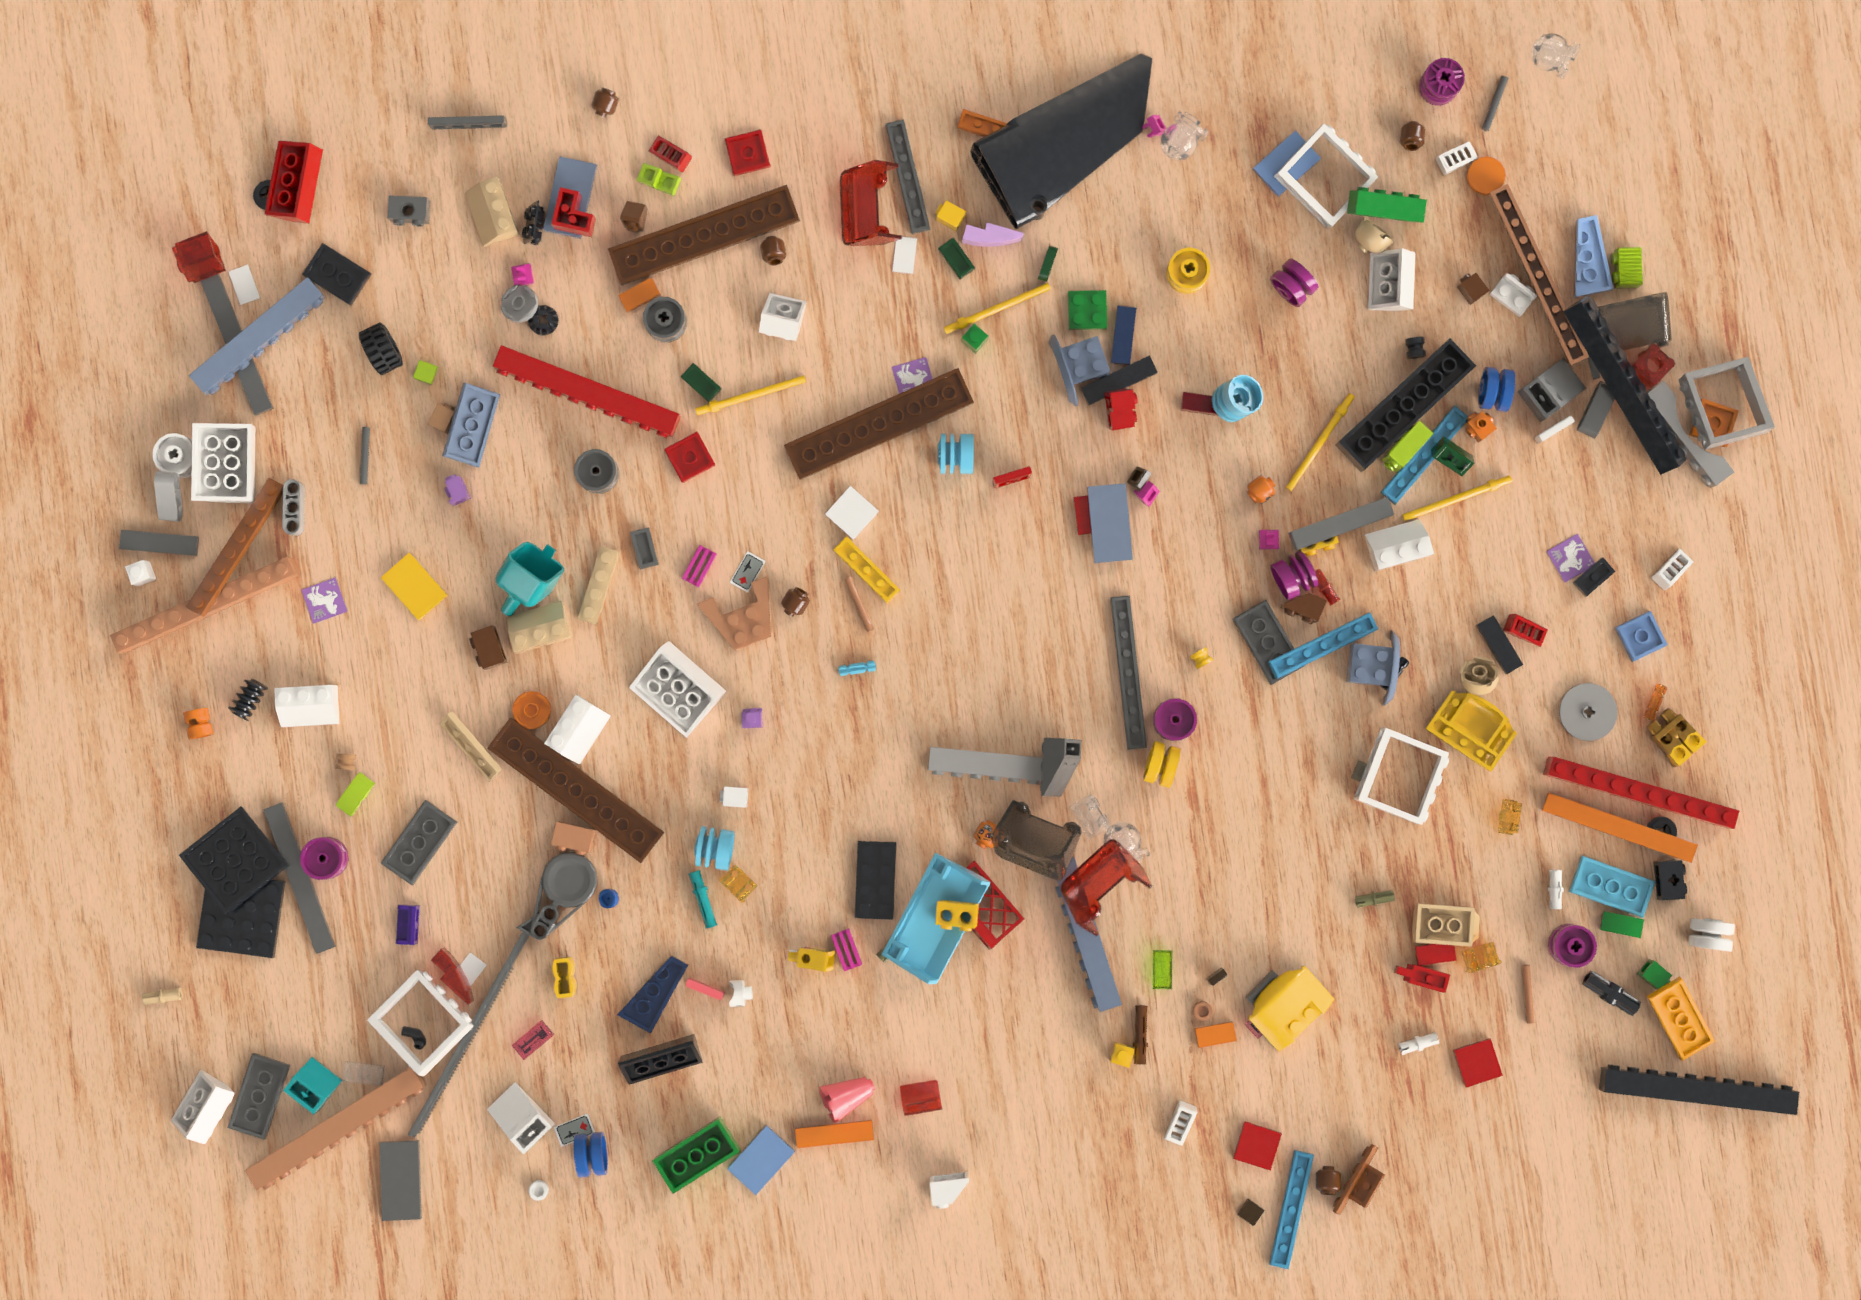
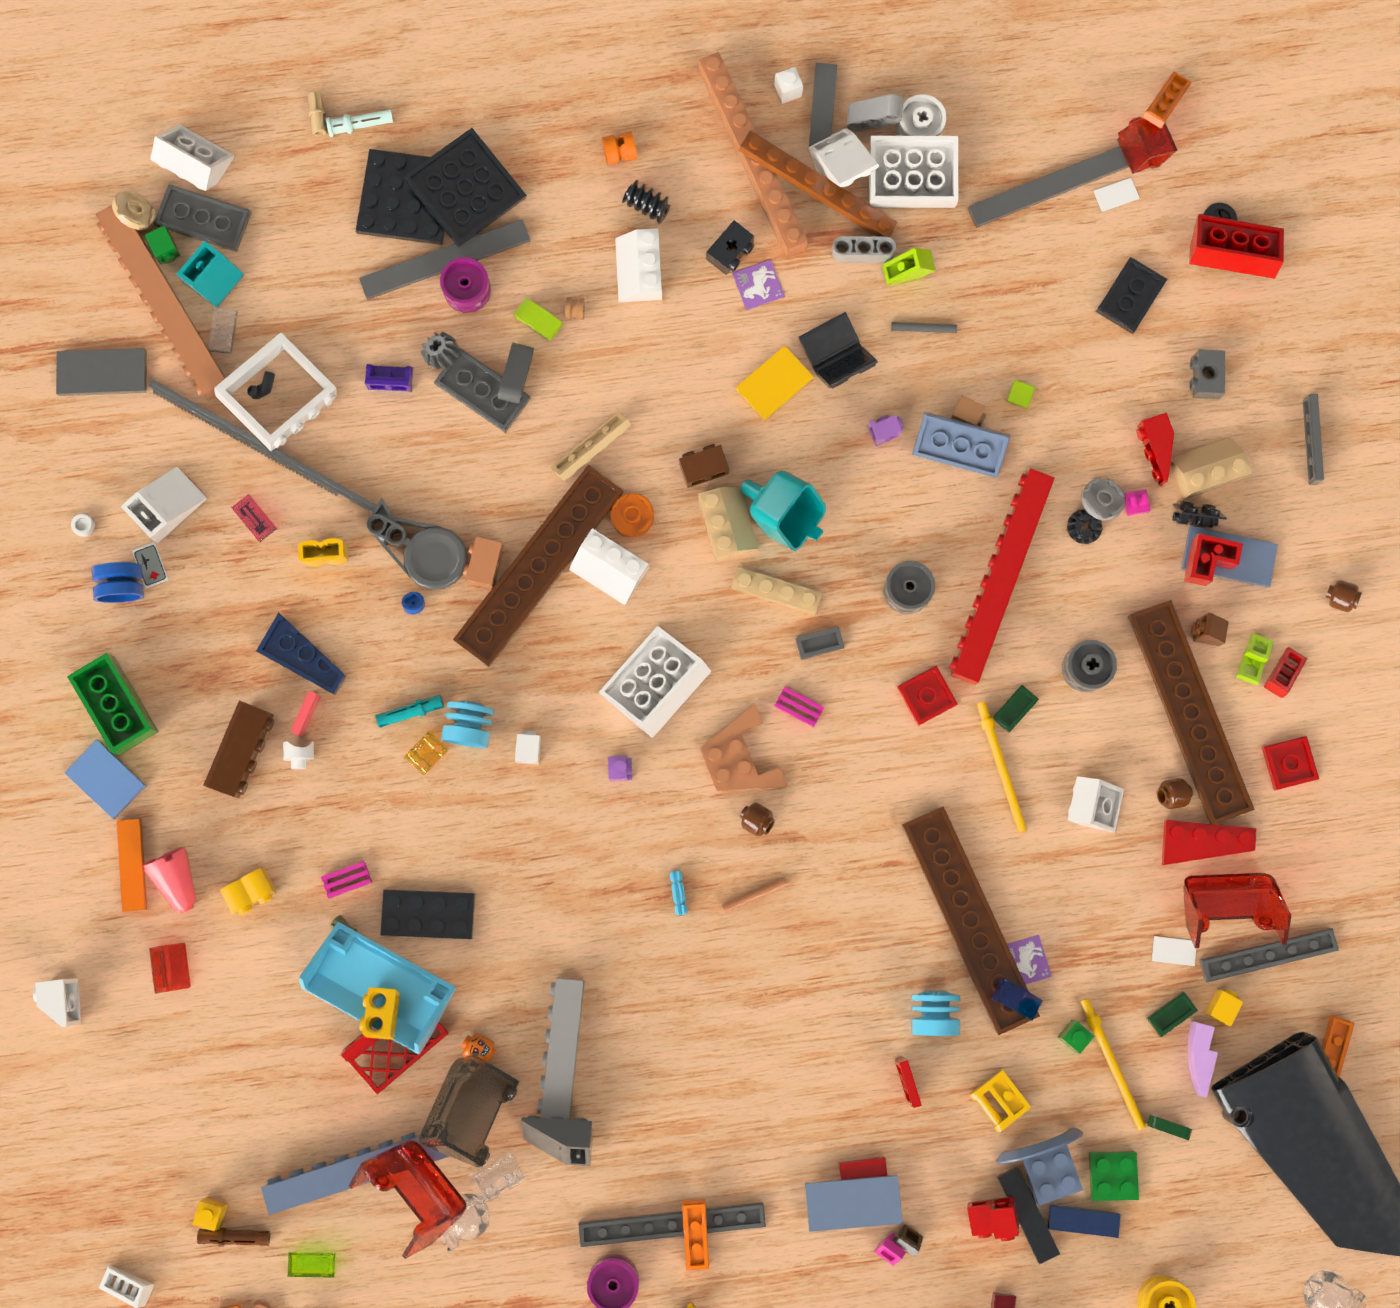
camera: 90 degrees right, 5 degrees down
sand blue brick [188,277,325,396] -> none
black tyre [359,322,403,375] -> none
clear red slope [431,947,474,1005] -> none
white sticker [448,953,487,994] -> none
orange tile [618,277,661,313] -> none
black slope [618,1034,703,1085] -> none
sticker [730,551,766,593] -> none
yellow torso [788,947,836,972] -> none
white tile [825,486,879,540] -> none
yellow tile [833,536,901,604] -> none
dark pink tile [1143,115,1168,137] -> none
yellow wheel [1143,741,1181,788] -> none
none -> tan tile [112,190,156,230]
none -> green brick [145,225,181,264]
none -> reddish brown slope [203,700,274,798]
none -> yellow brick [220,868,276,916]
none -> light aqua pin [326,109,393,137]
none -> dark grey gear [421,332,460,370]
none -> dark grey beam [498,342,534,404]
none -> orange tile [682,1199,709,1270]
none -> black brick [706,220,755,275]
none -> black piece [798,312,878,389]
none -> white slope [808,128,879,187]
none -> lime slope [882,248,936,285]
none -> yellow plate [969,1069,1032,1133]
none -> clear blue slope [991,979,1043,1021]
none -> red slope [1136,412,1174,487]
none -> orange tile [1143,71,1192,128]
none -> red wing [1162,820,1256,865]

